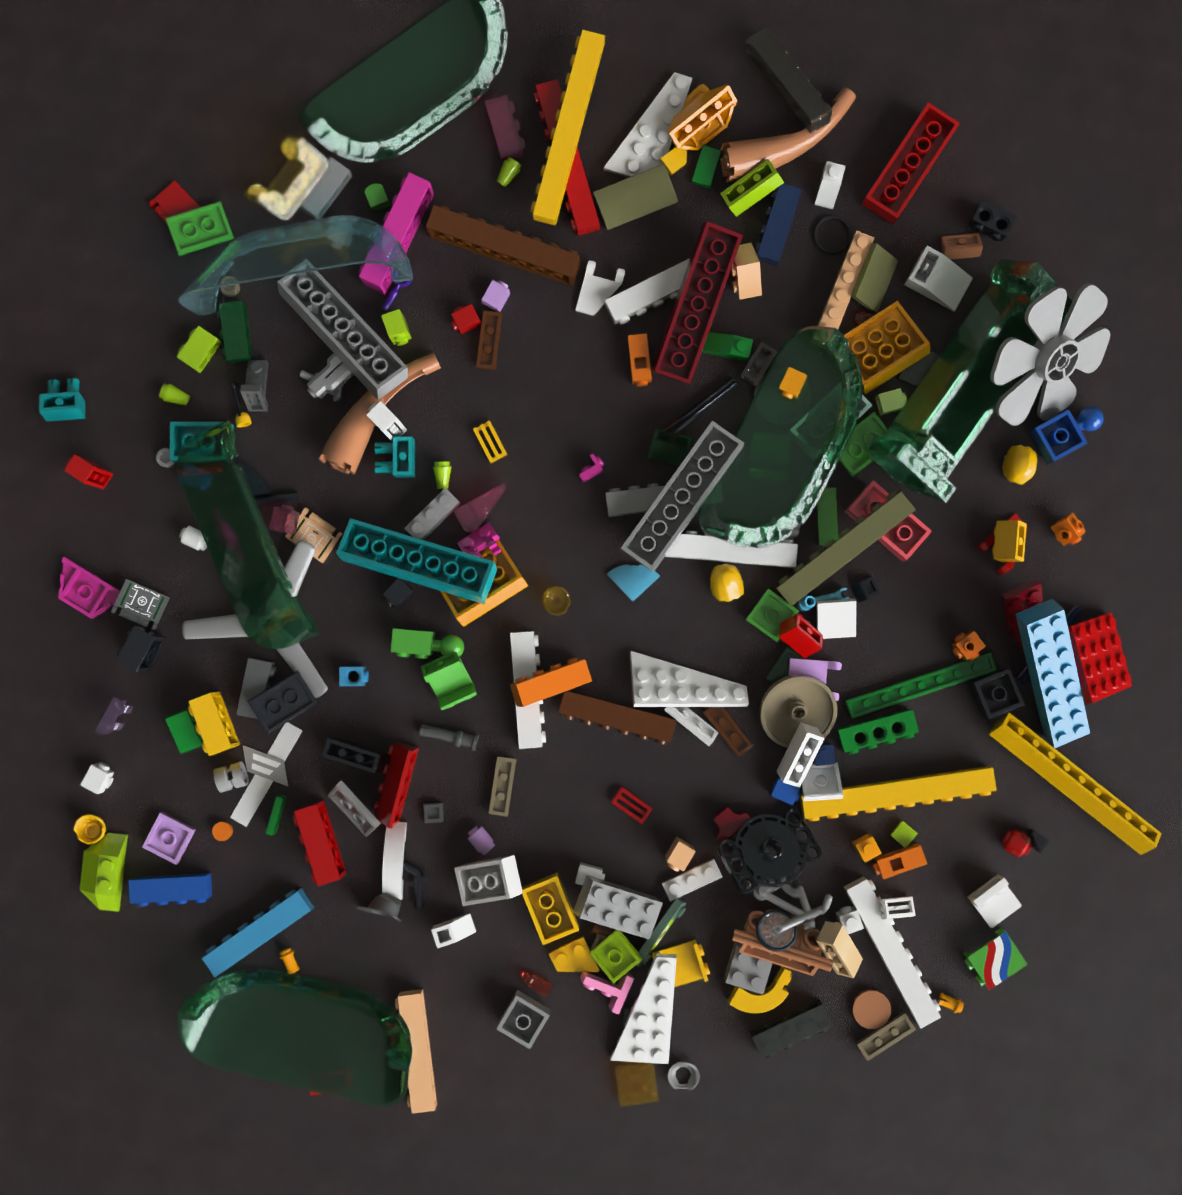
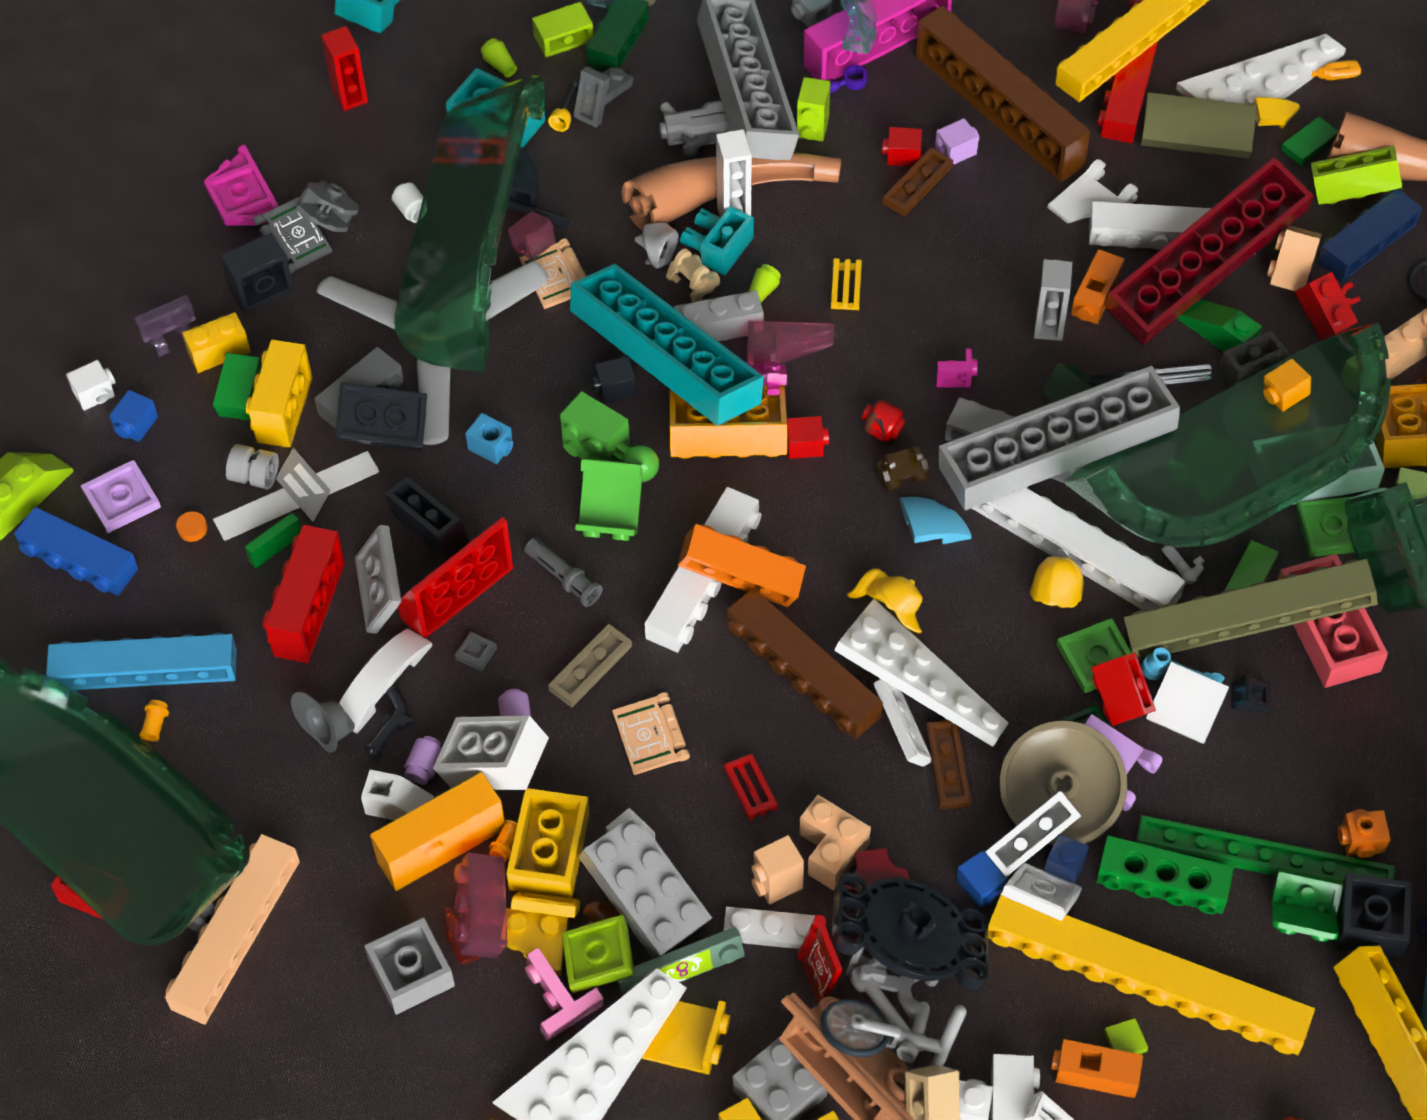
camera: 30 degrees right, 30 degrees down
yellow hair [73,814,106,844] -> none
light grey tile [156,448,175,468] -> none
lime cone [496,157,521,187] -> none
clear yellow hair [541,585,571,616] -> none
light orange wedge [668,84,737,151] -> none
light orange brick [852,833,882,862] -> none
none -> blue brick [110,390,158,442]
none -> yellow brick [182,312,251,373]
none -> dark grey hinge [296,179,359,232]
none -> light orange brick [370,772,505,891]
none -> lavender brick [404,736,442,785]
none -> clear pink brick [454,853,508,958]
none -> light orange pin [489,820,518,862]
none -> yellow tile [511,891,581,918]
none -> light nougat piece [612,693,690,775]
none -> light grey piece [635,223,679,268]
none -> tan piece [666,248,720,302]
none -> red brick [787,416,829,459]
none -> red piece [797,915,843,1004]
none -> light nougat brick [799,795,871,891]
none -> yellow hair [847,568,922,634]
none -> red head [861,400,906,442]
none -> dark brown piece [874,445,930,492]
none -> light grey brick [1034,259,1072,341]
none -> green bracket [1270,867,1344,941]
none -> red brick [1294,272,1361,341]

